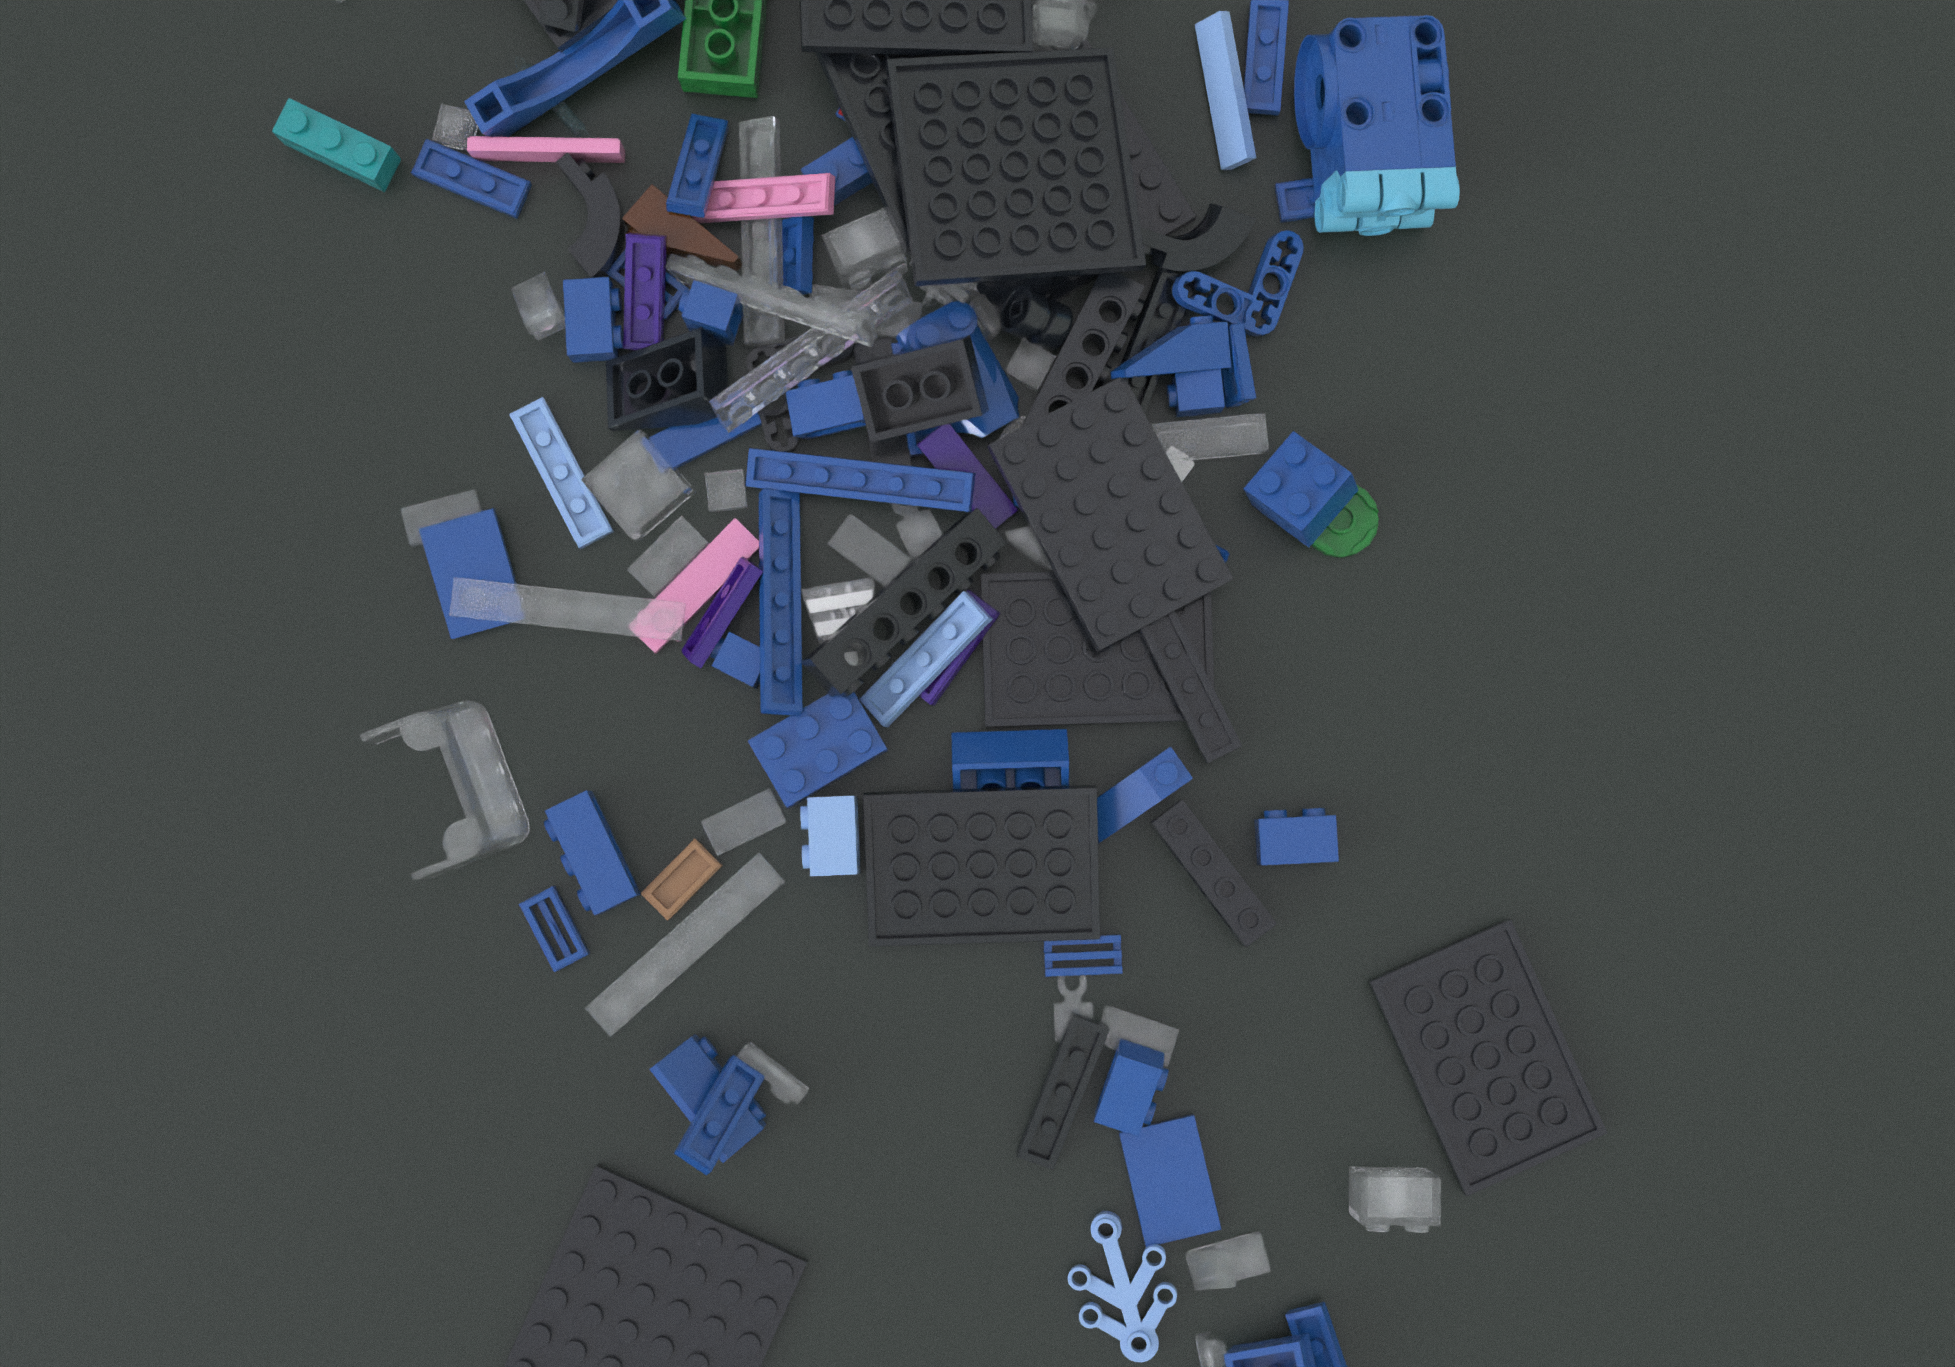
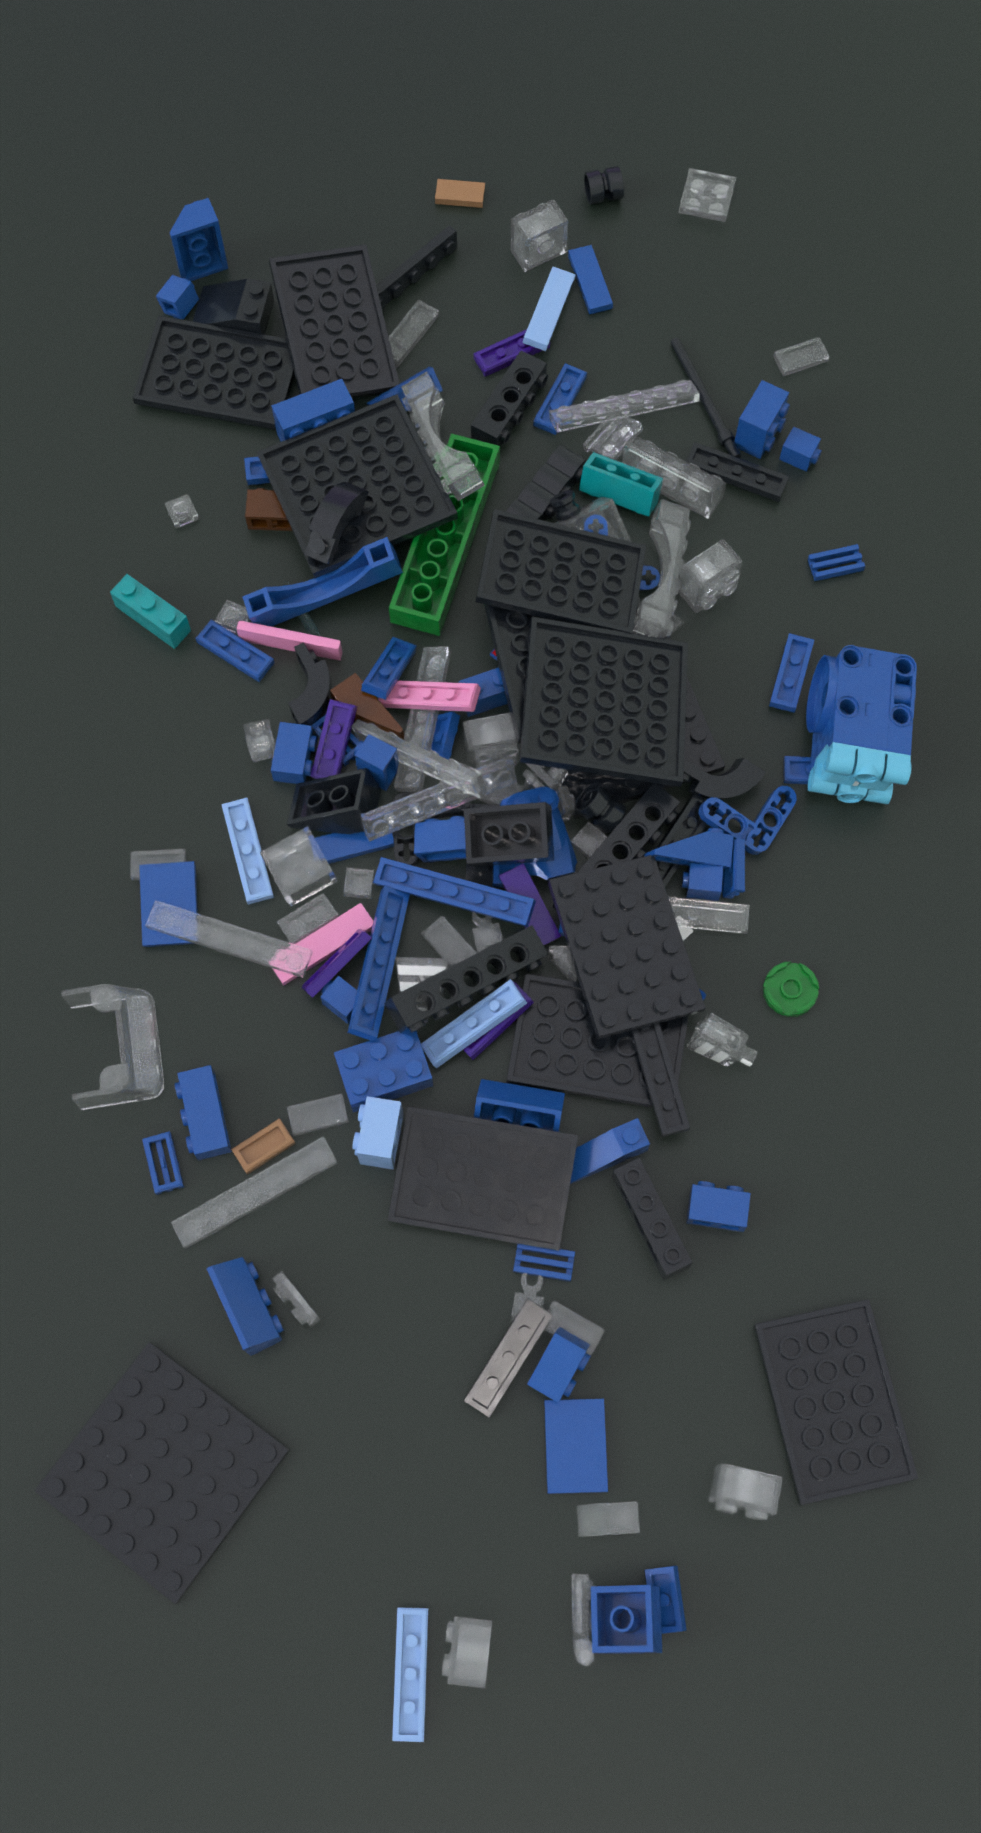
camera: 15 degrees right, 15 degrees down
blue tile [674,1055,765,1175] -> none
light blue plant [1068,1211,1177,1362] -> none
light blue tile [1195,11,1256,170] -> none
blue brick [1244,431,1359,548] -> none
none -> clear torso [687,1013,757,1067]

